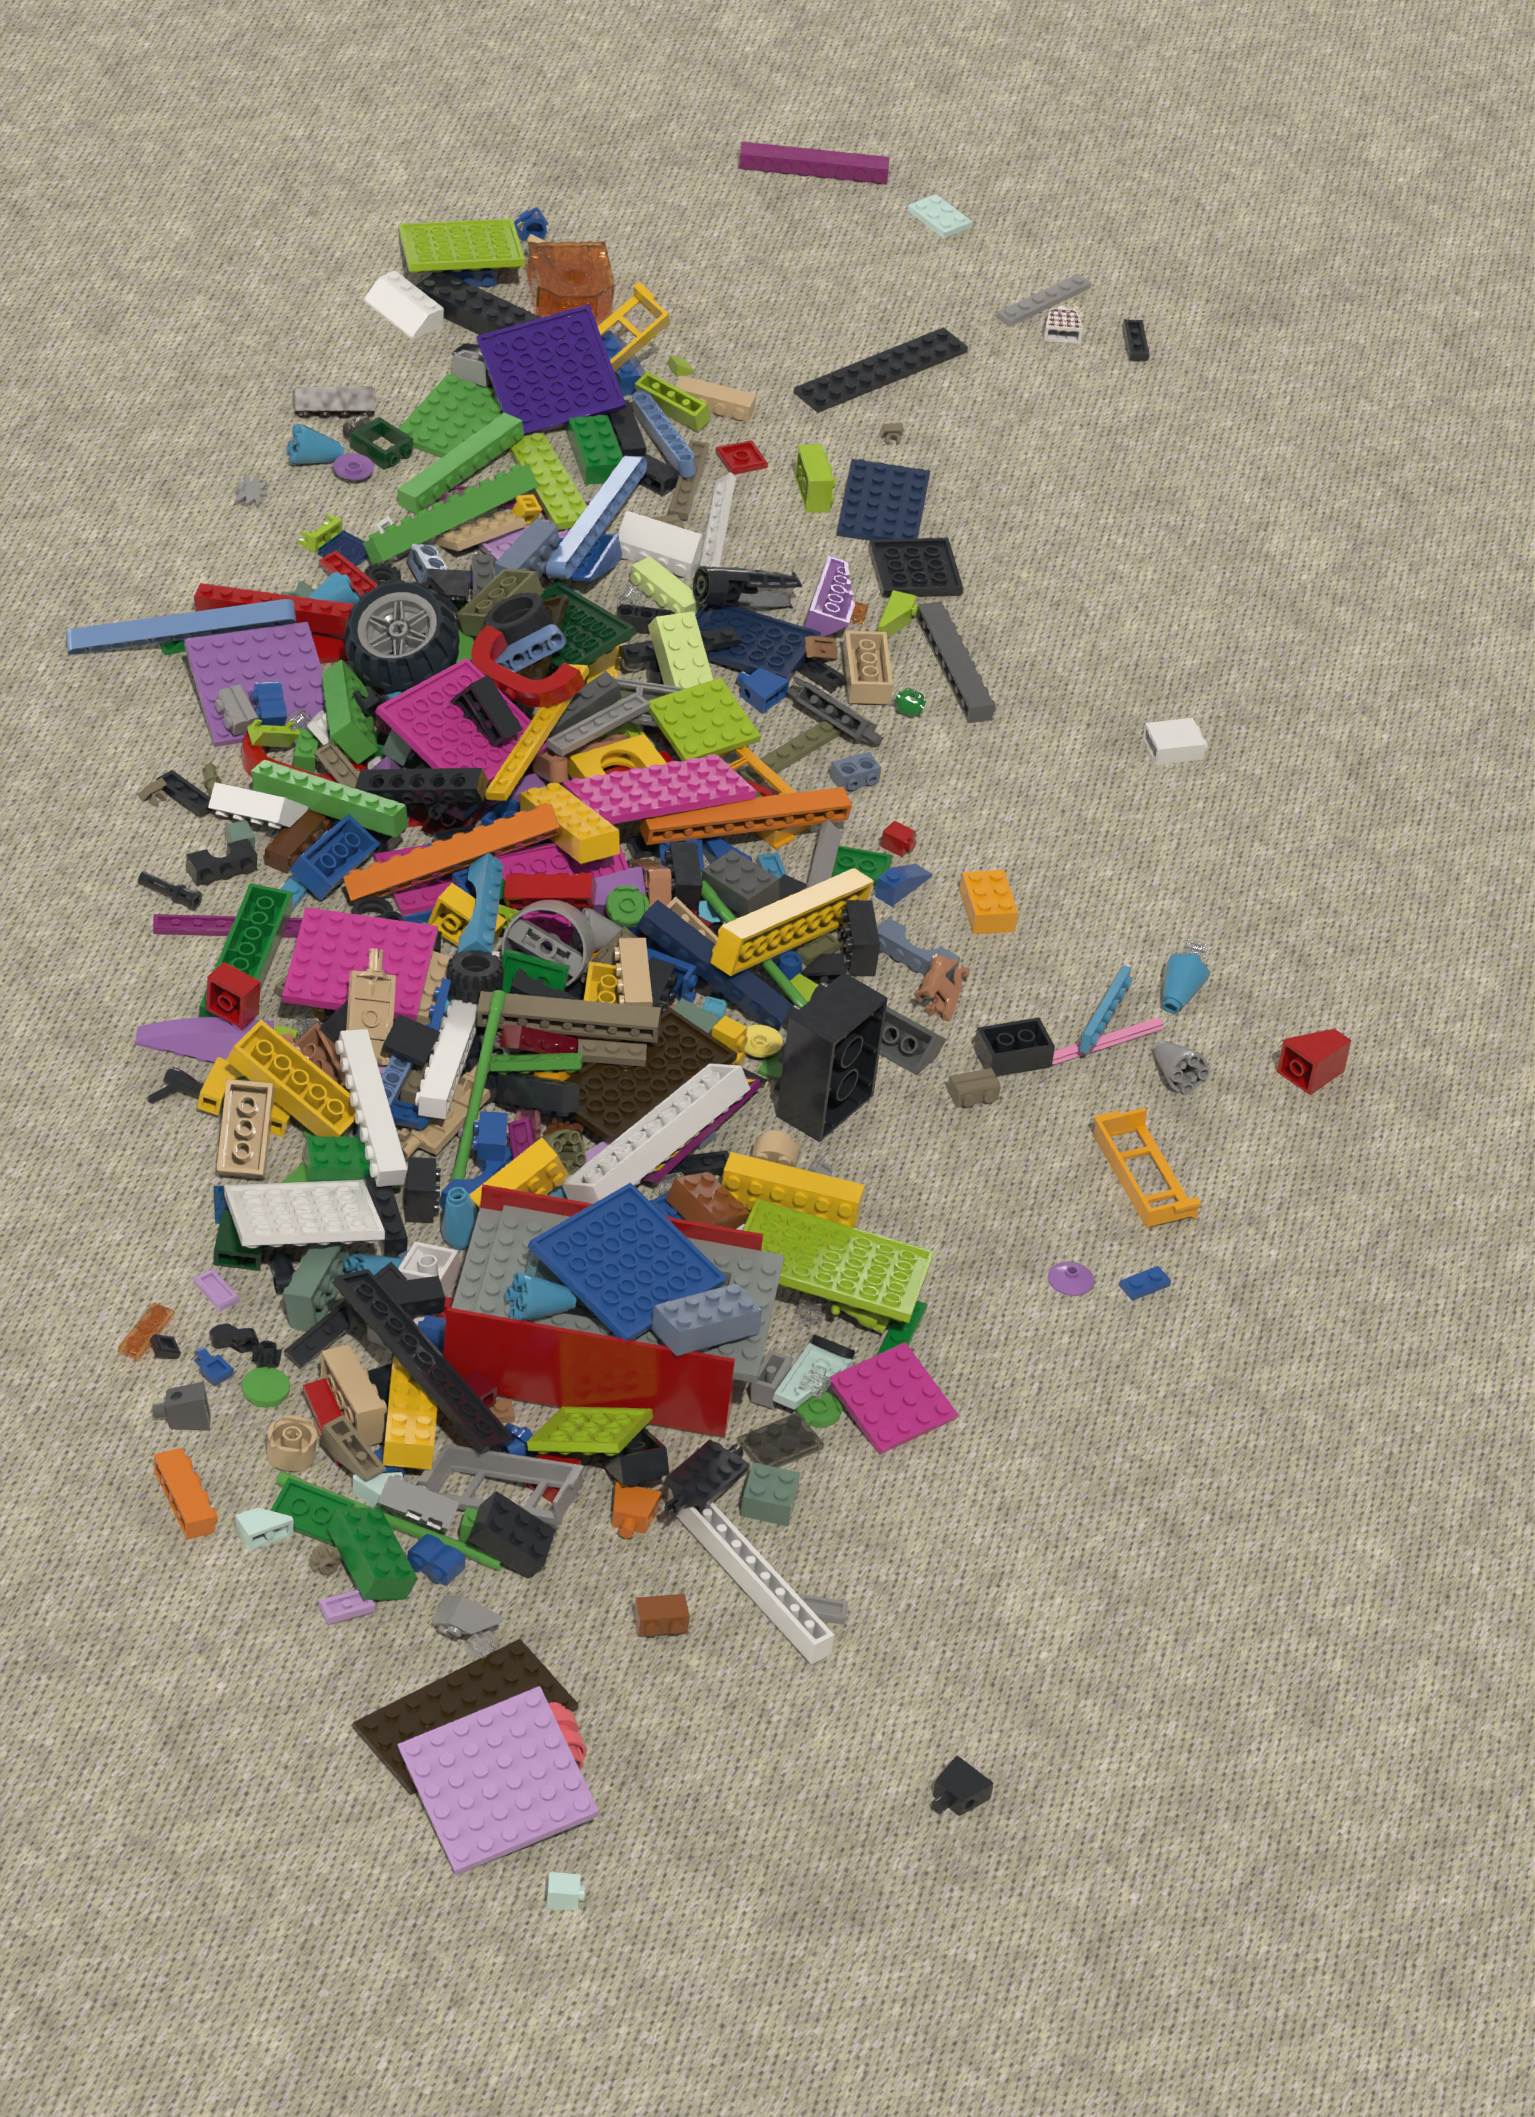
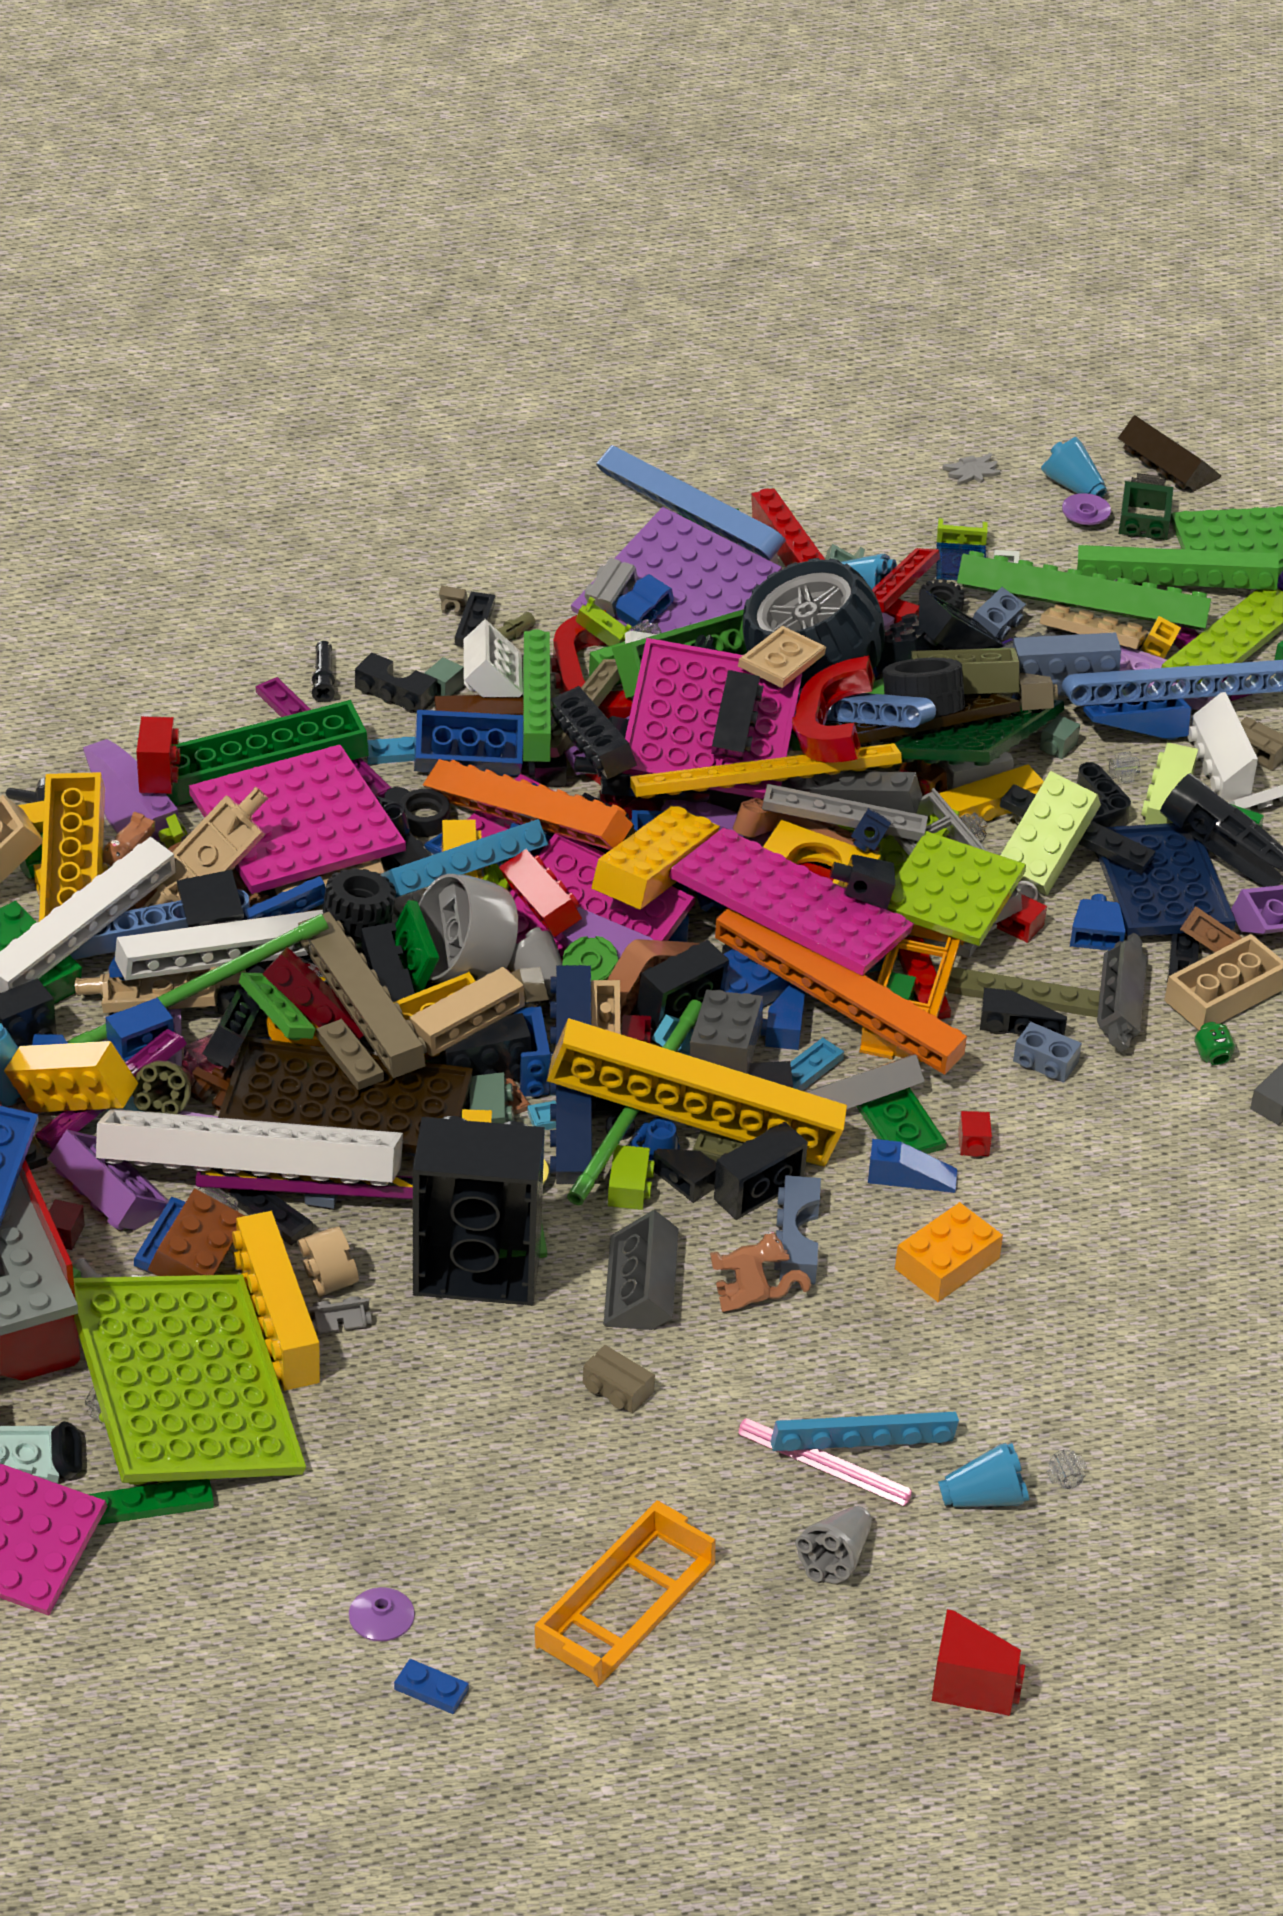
camera: 60 degrees right, 0 degrees up
black brick [974,1017,1055,1076] -> none
none -> tan tile [738,626,826,688]
none -> black torso [830,854,896,910]
none -> dark blue brick [851,807,892,852]
none -> black slope [980,987,1067,1036]
none -> dark tan slope [1017,673,1058,710]

